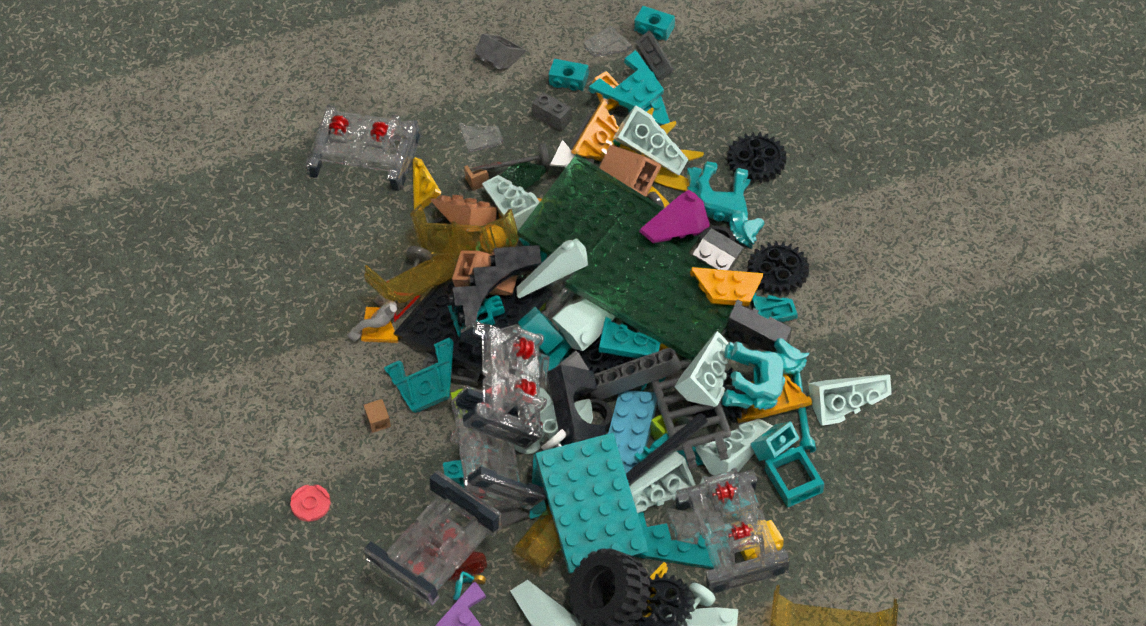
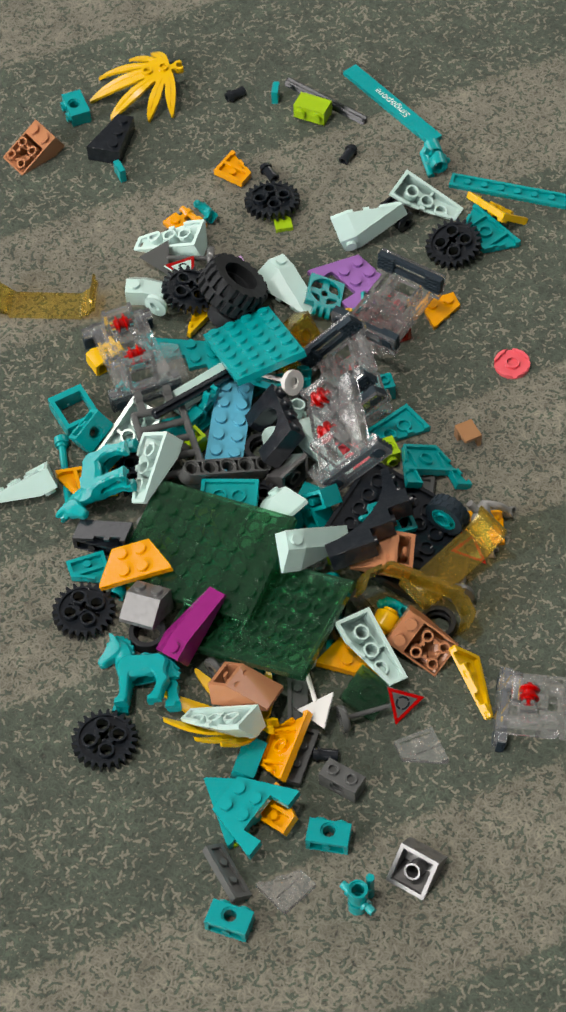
camera: 175 degrees right, 0 degrees up
medium nougat panel [464,165,489,191] -> none
none -> teal piece [304,272,345,320]
none -> black pin [313,746,339,762]
none -> teal pin [339,873,377,916]
none -> teal wing [363,403,431,442]
none -> light orange wing [420,292,460,330]
none -> black wheel [425,493,470,535]

